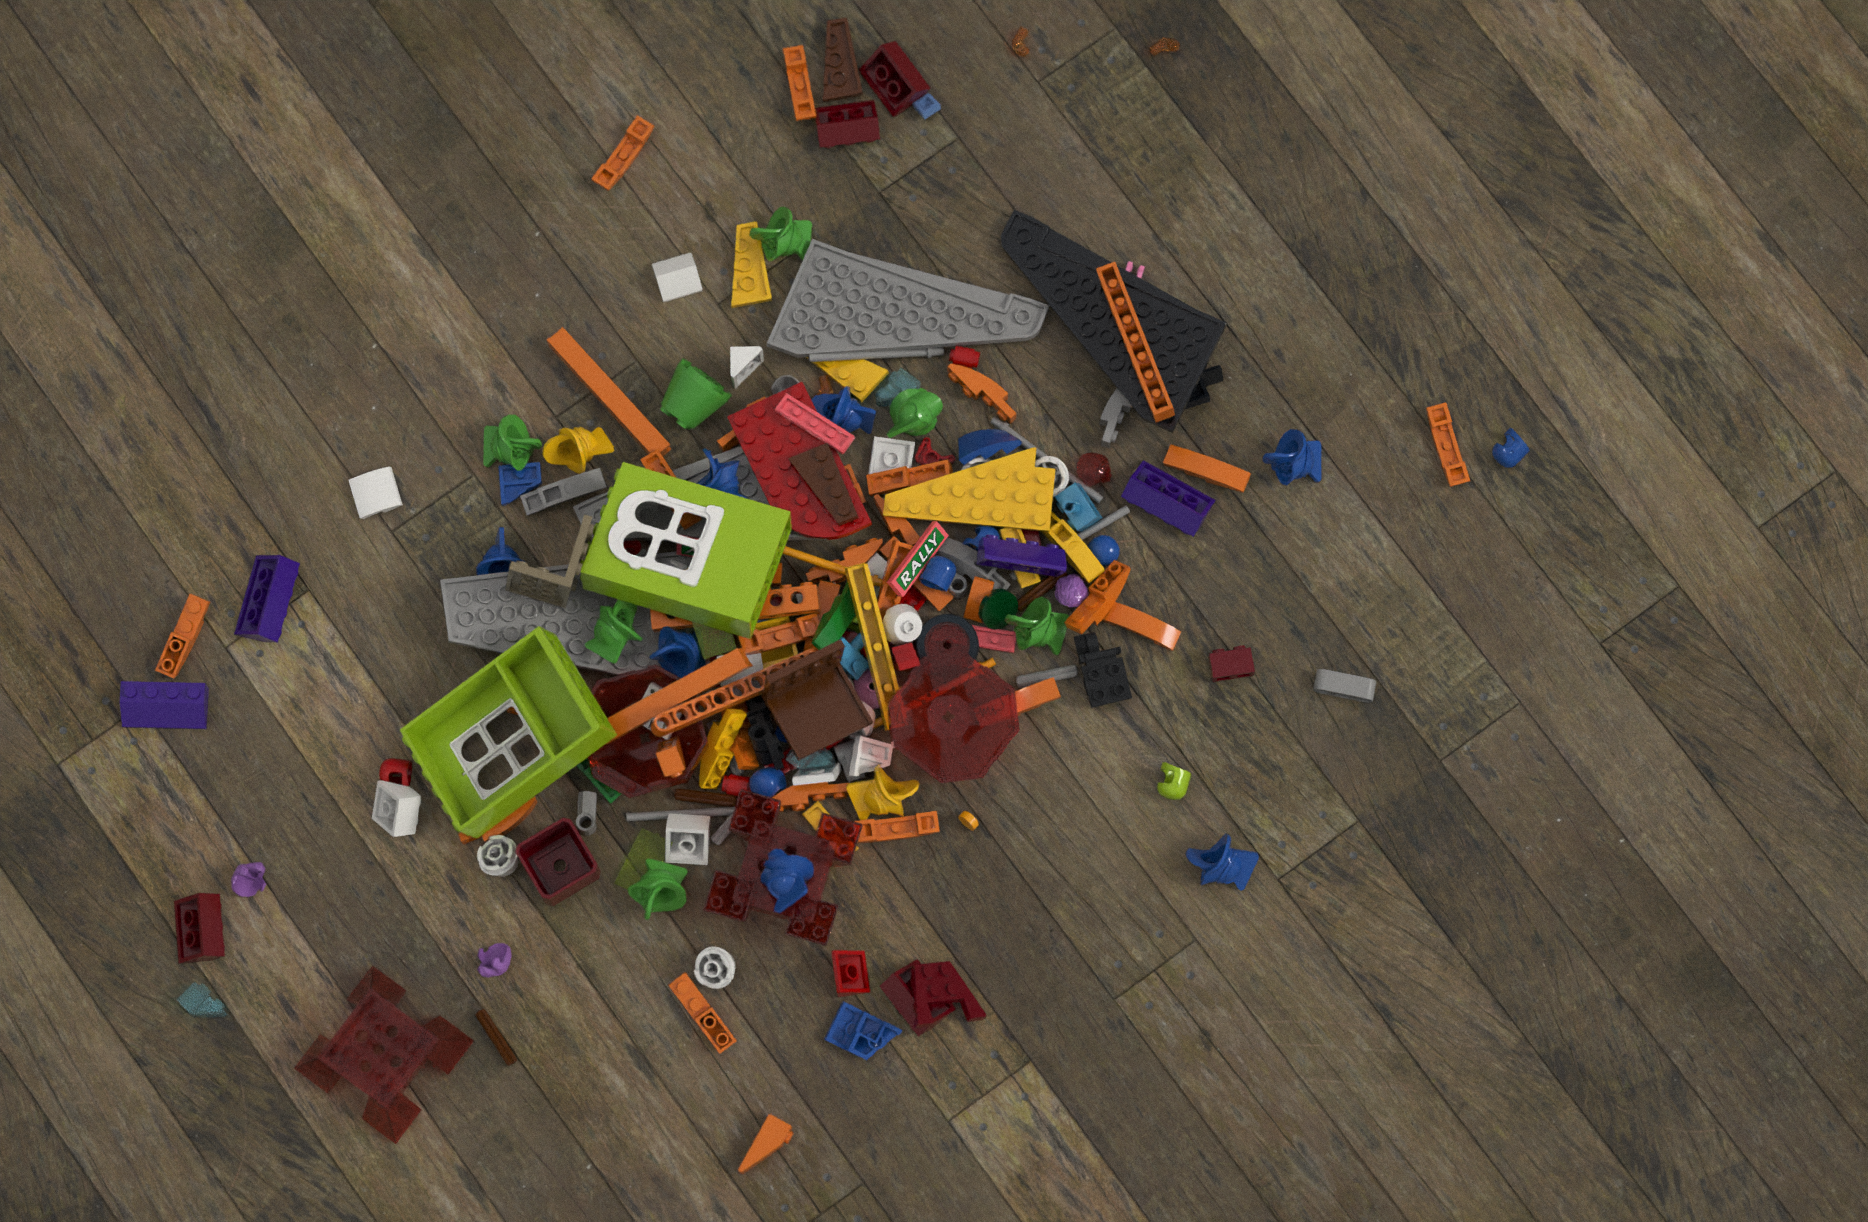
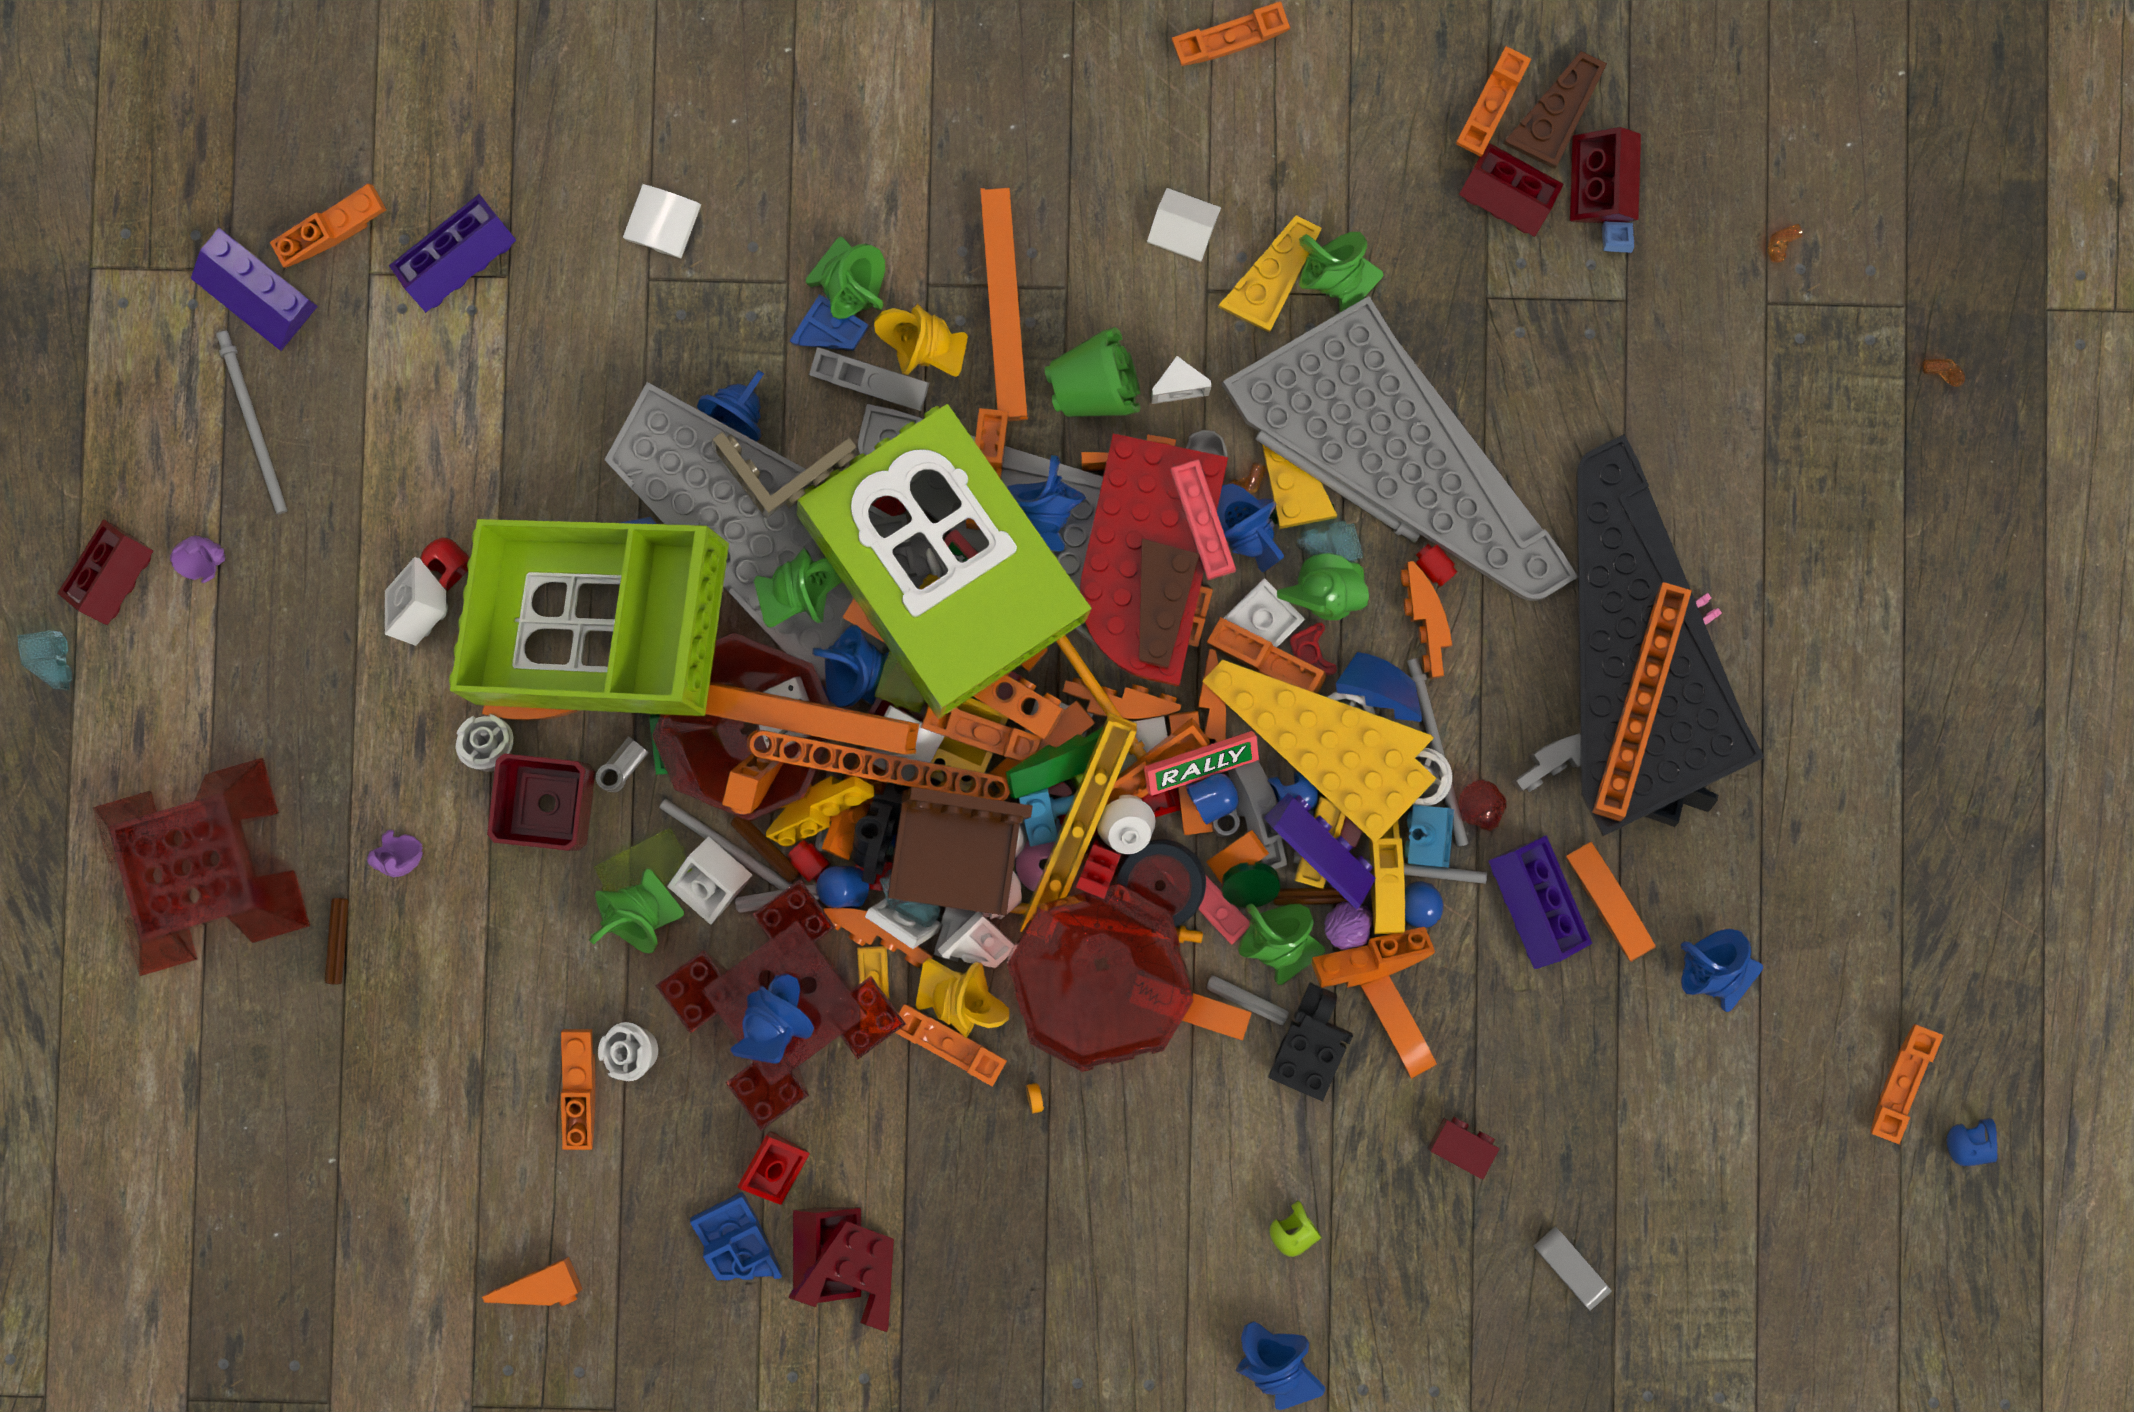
camera: 40 degrees right, 10 degrees up
none -> light grey bar [216,331,288,514]

